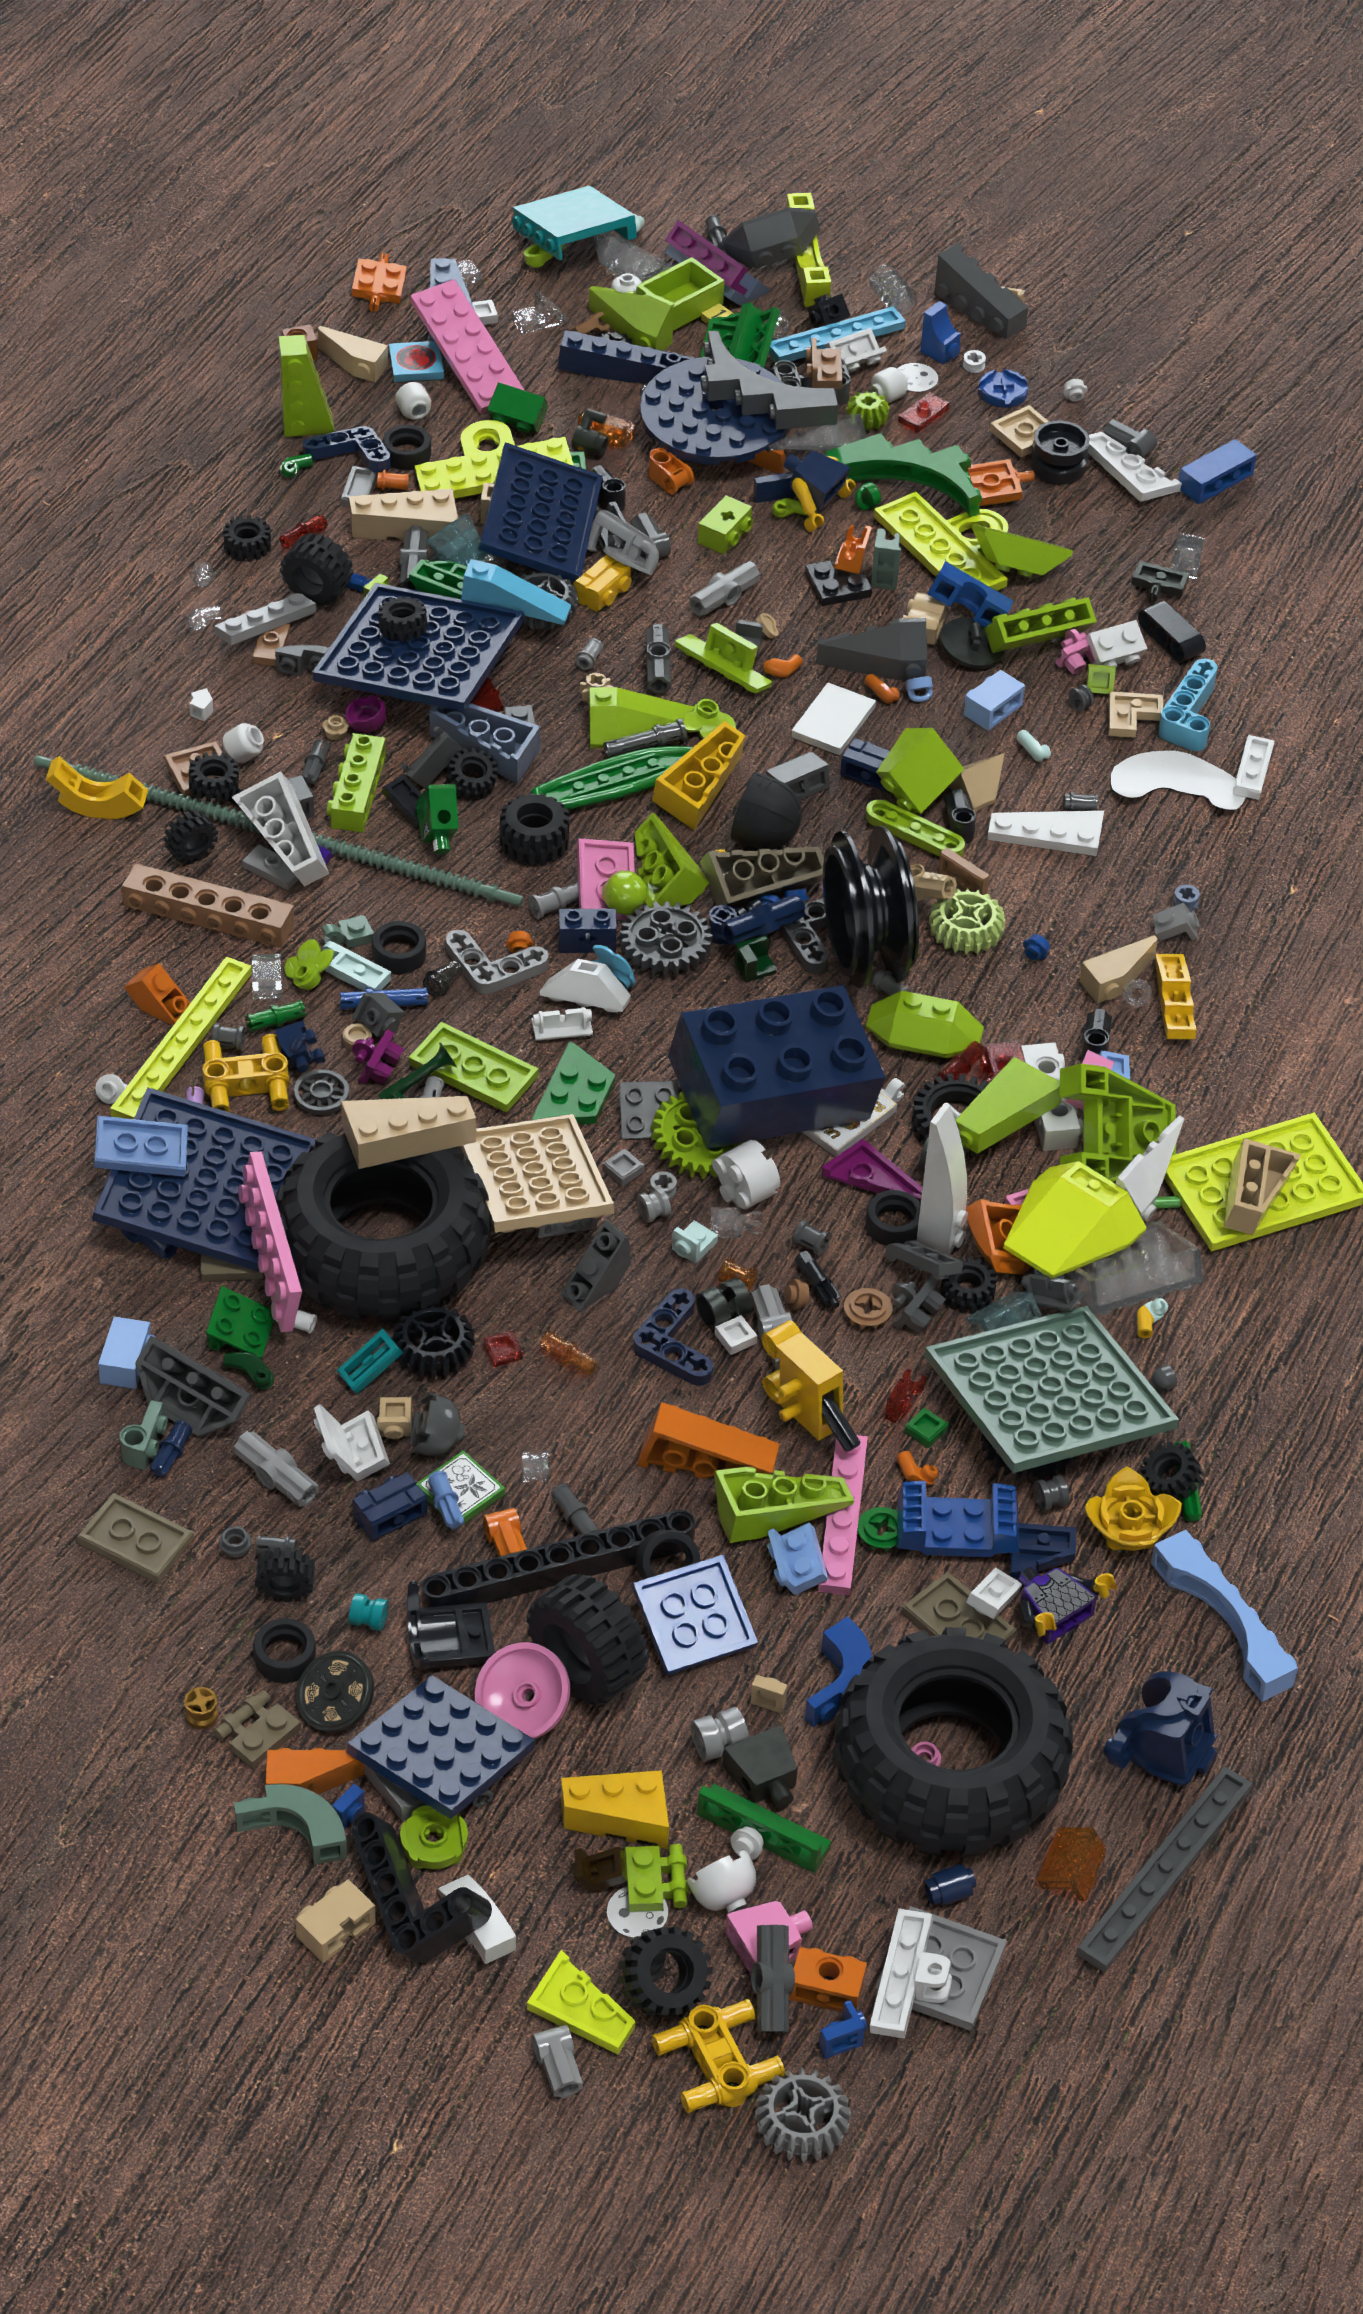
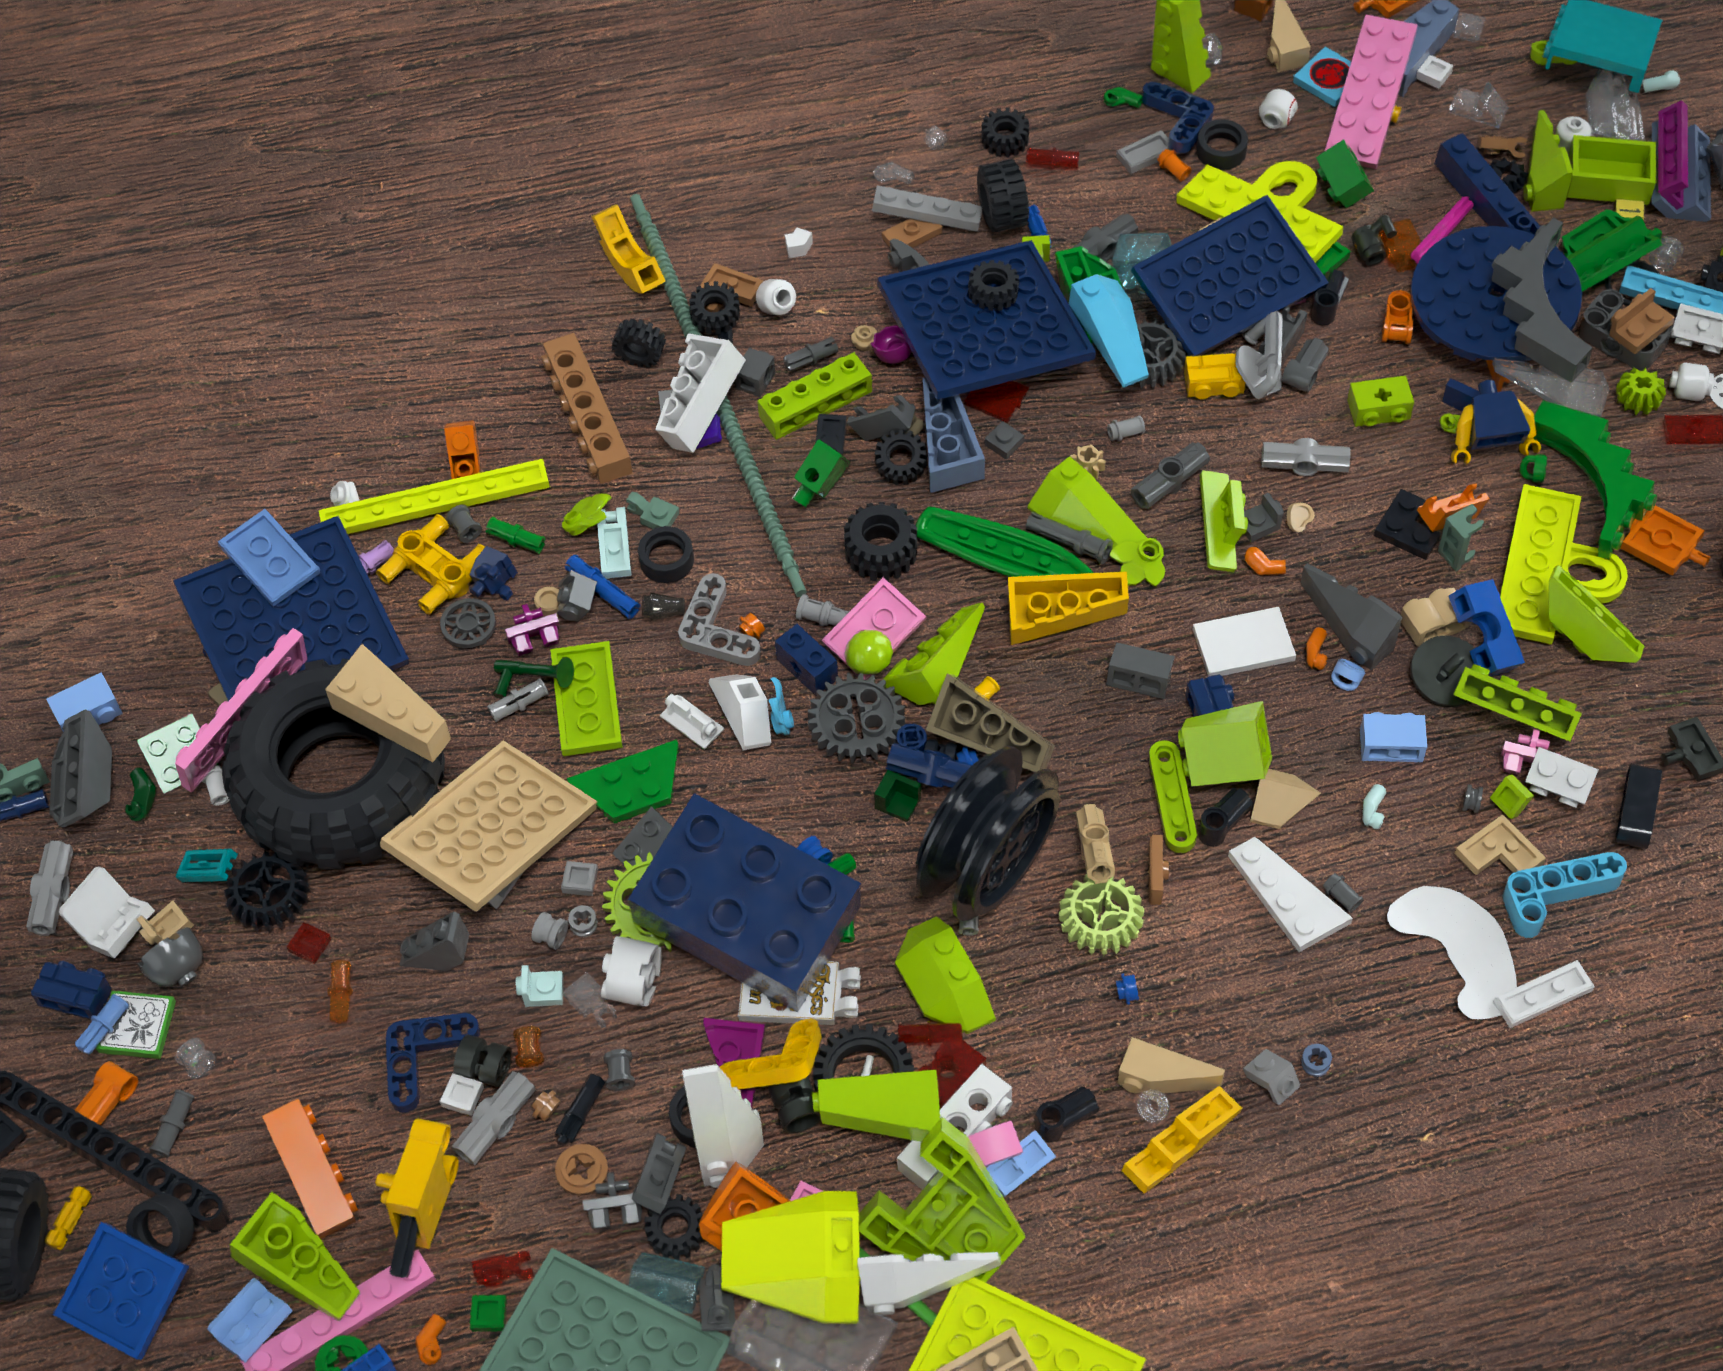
camera: 55 degrees right, 10 degrees up
clear slope [252,954,282,999] -> none
tan wedge [349,489,459,546] -> none
black piece [731,772,802,850] -> none
none -> yellow beam [719,1019,822,1089]
none -> dark pink axle [1411,197,1473,264]

